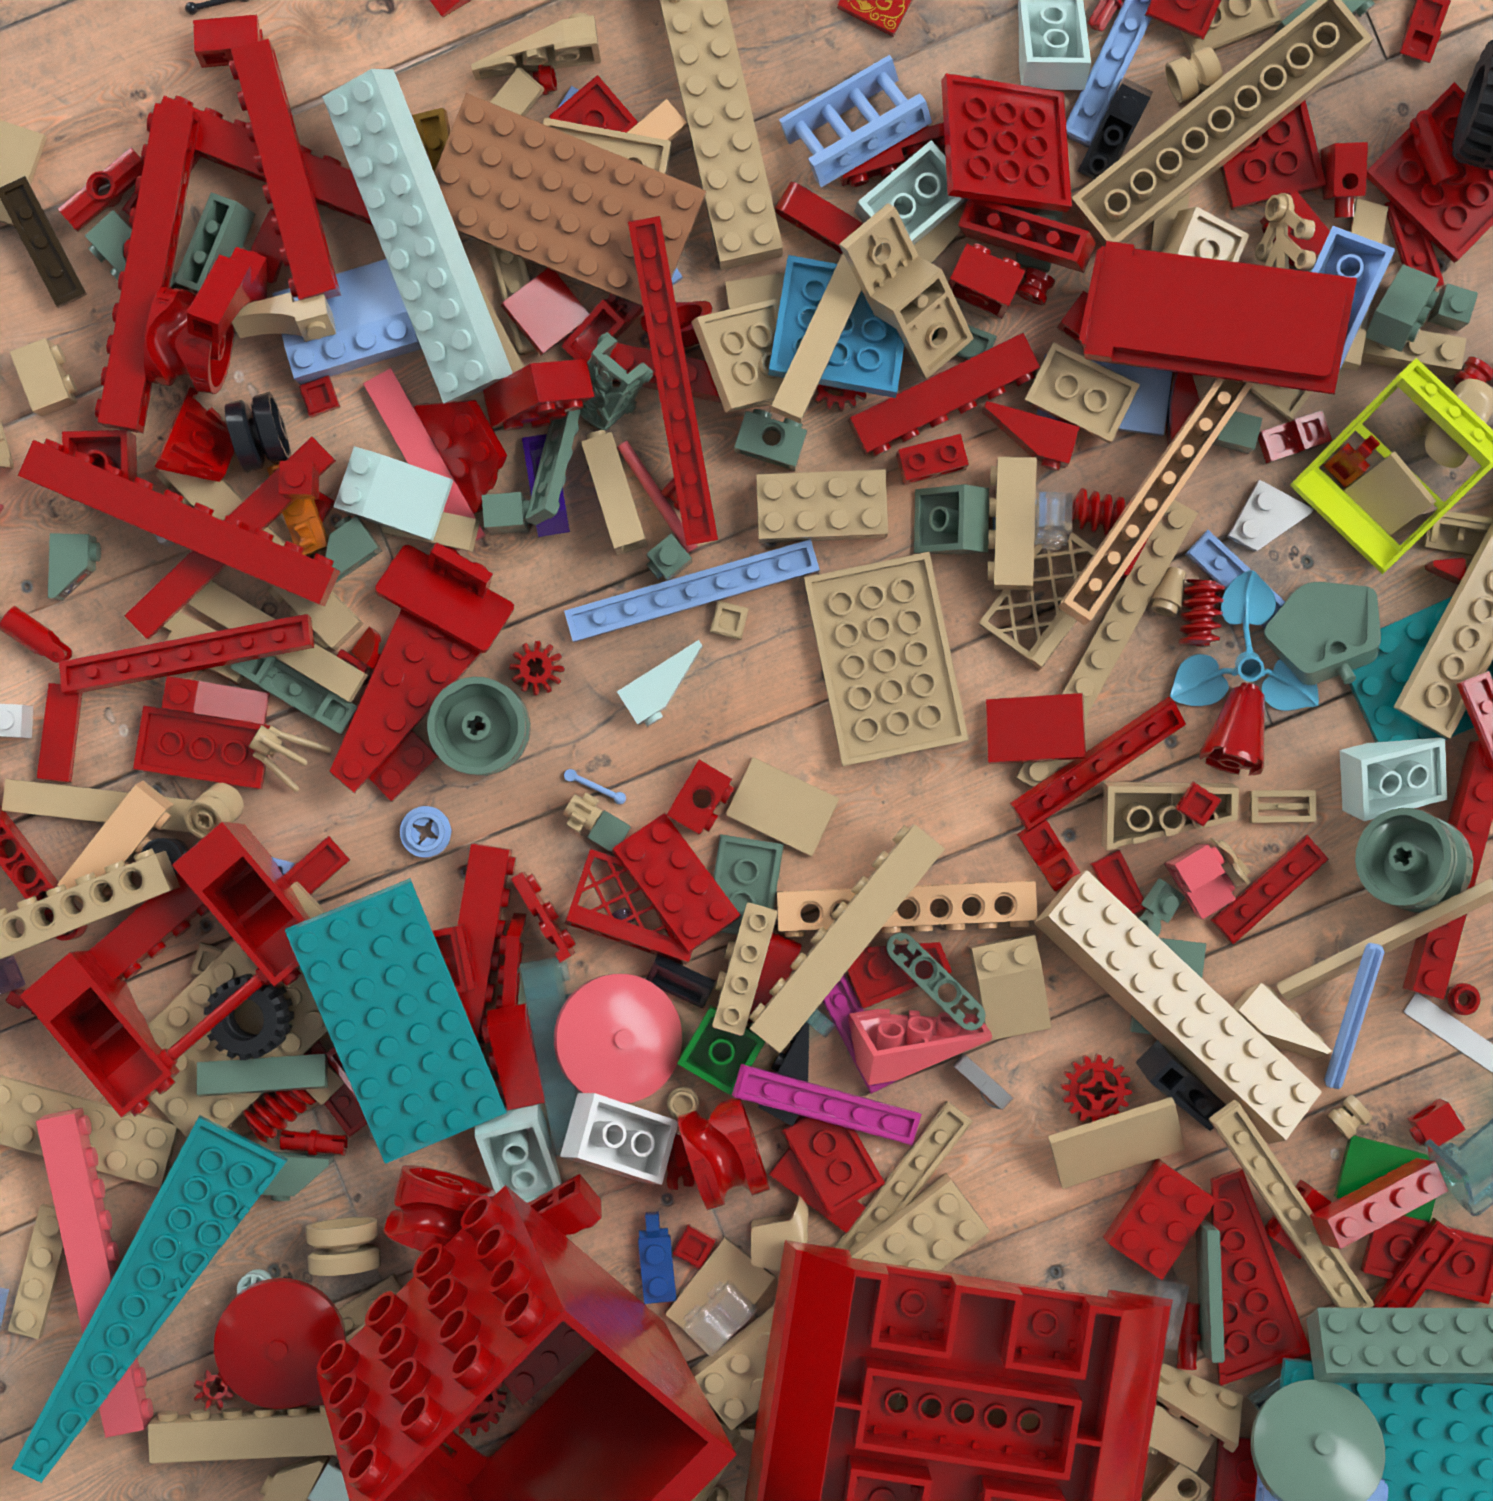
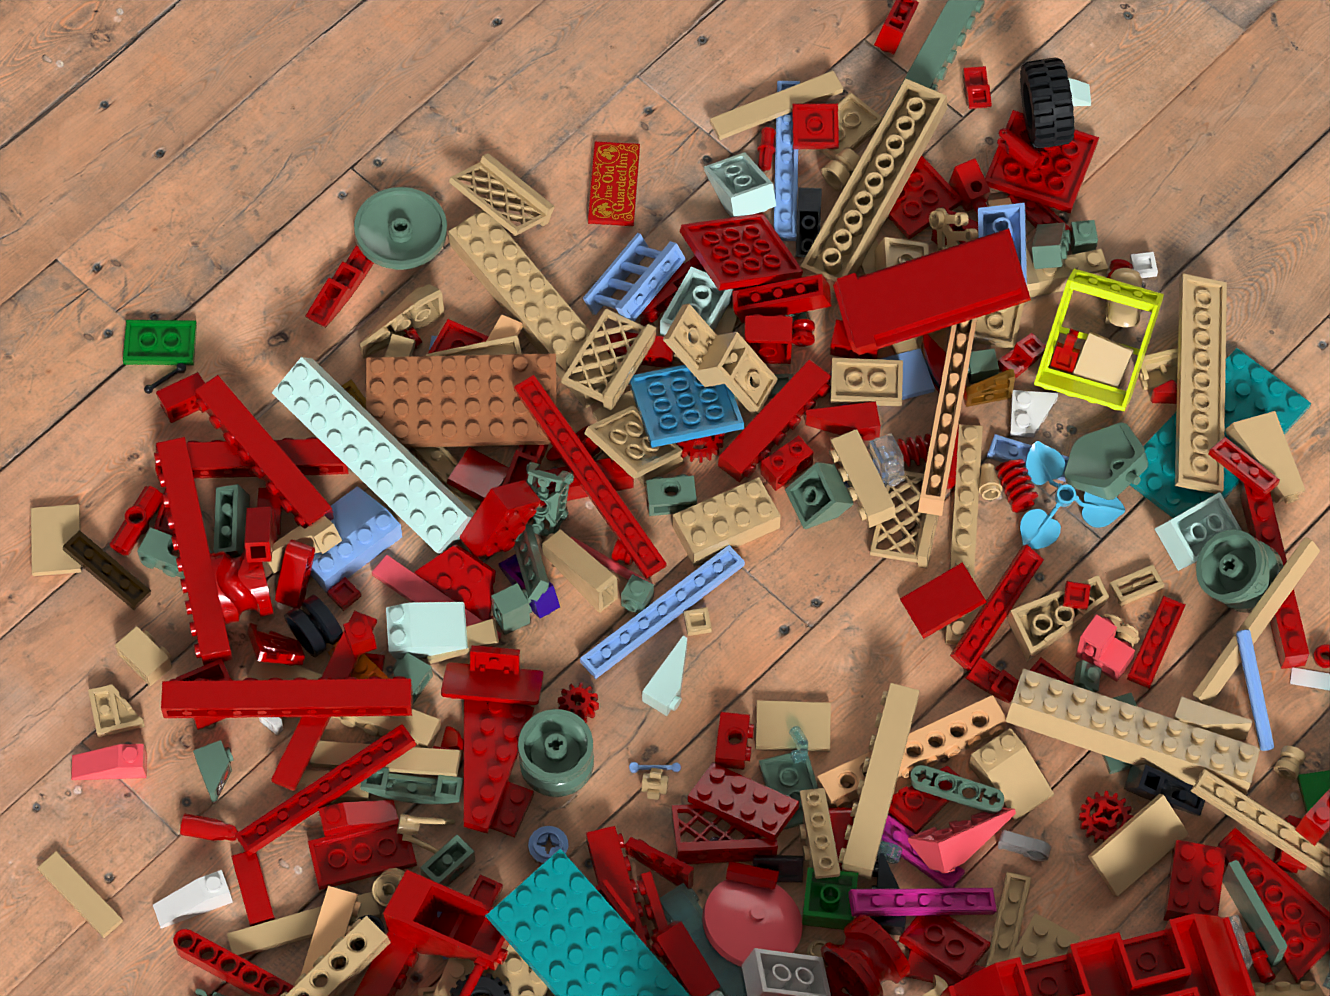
camera: 20 degrees left, 25 degrees down
sand green tile [588,810,632,853] -> none
tan tile [770,253,862,423] -> none
tan plate [803,552,969,766] -> none
red cone [1199,683,1265,776] -> none
none -> red beam [275,539,315,609]
none -> sand green brick [420,835,475,887]
none -> tan fence [561,309,656,411]
none -> red tile [725,861,779,890]
none -> clear light blue arm [789,726,808,764]
none -> pearl gold wing [964,369,1015,407]

